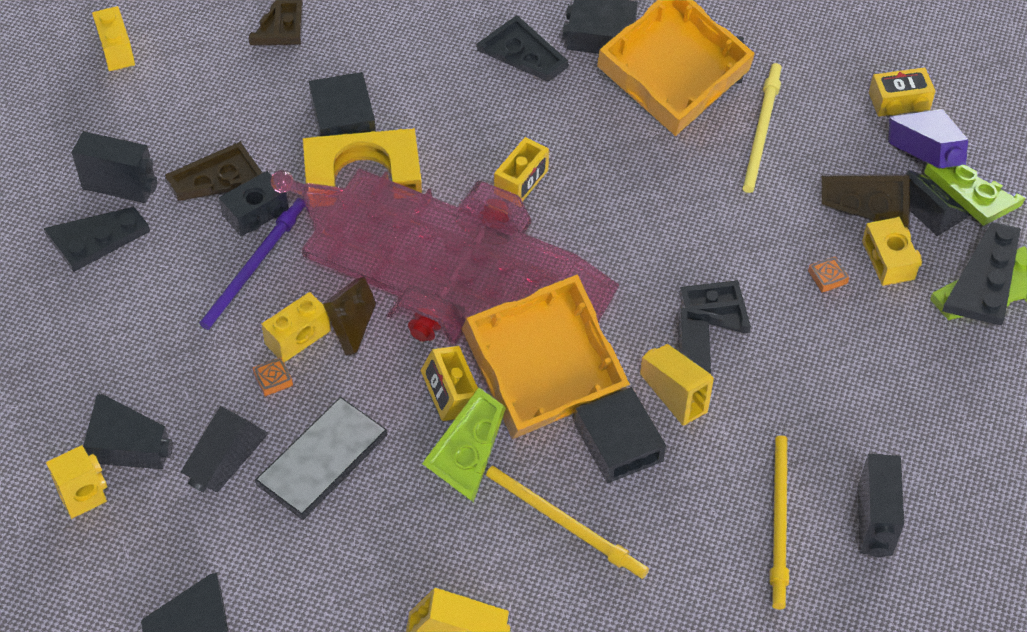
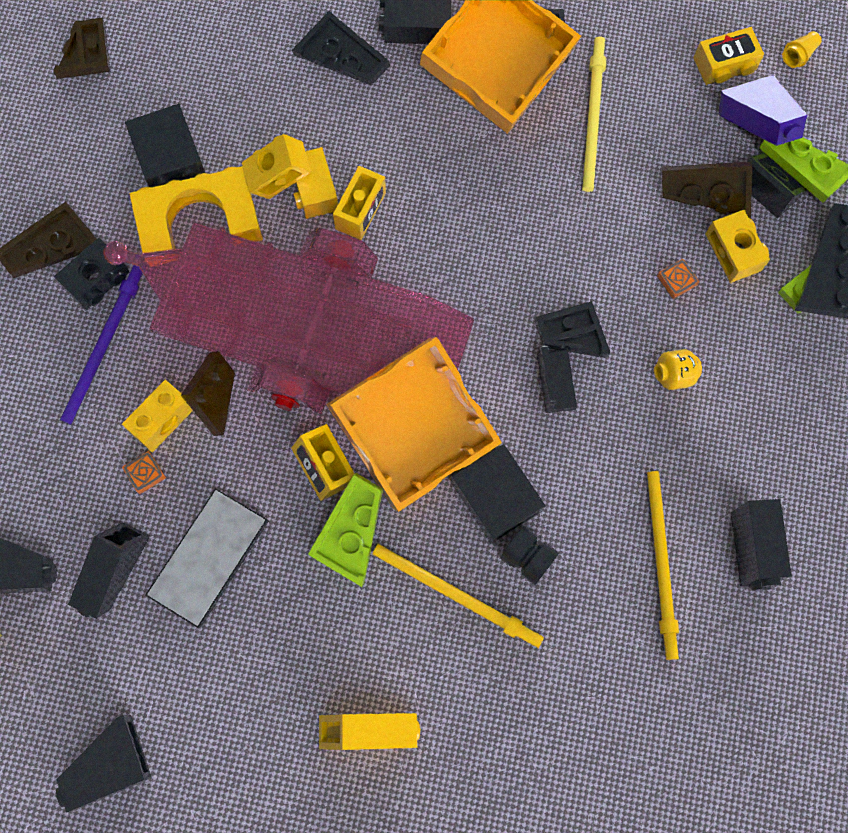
camera: 10 degrees left, 20 degrees up
yellow slope [640,344,714,426] -> none
none -> yellow brick [242,134,311,199]
none -> yellow brick [293,147,338,219]
none -> black wheel [500,526,559,586]
none -> yellow head [654,349,702,390]
none -> yellow cone [782,31,822,68]

